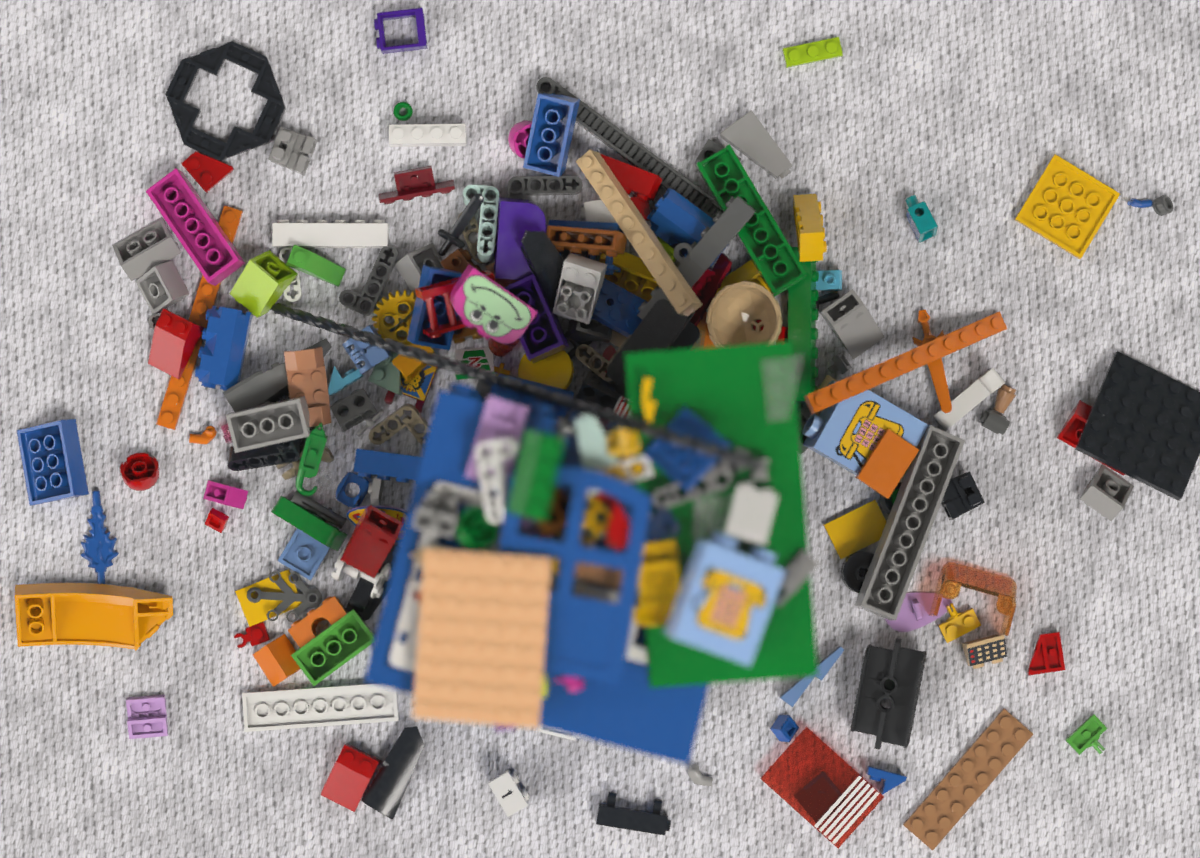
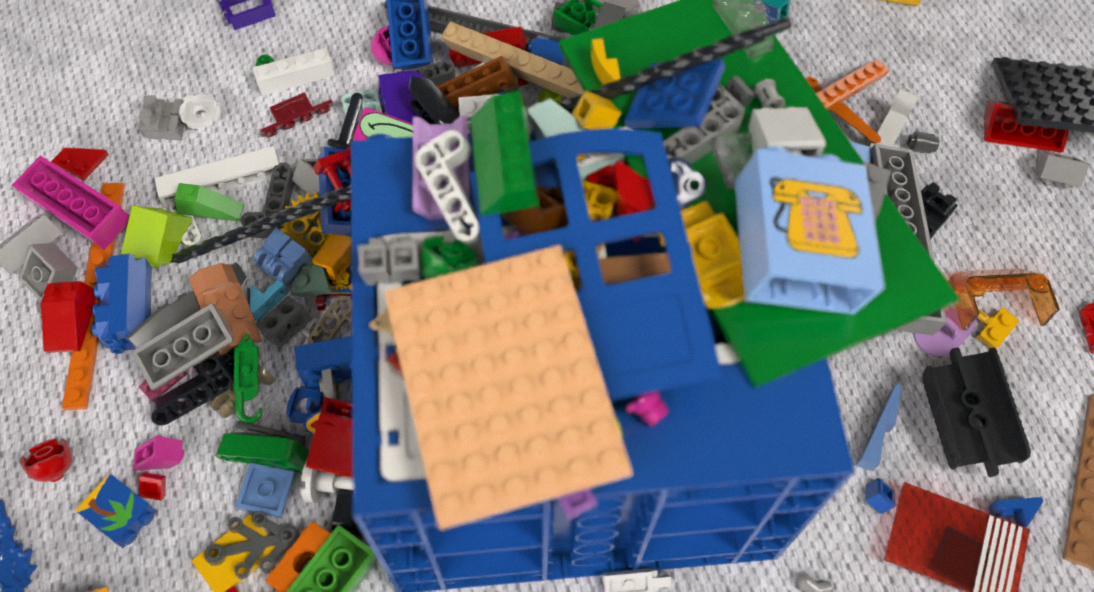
camera: 25 degrees left, 25 degrees down
black plate [166,41,286,161] -> none
orange arm [189,426,217,445] -> none
slope [962,634,1007,669] -> none
medium nougat cone [994,384,1016,414] -> none
none -> blue panel [75,473,157,548]
none -> white plate [179,94,220,129]

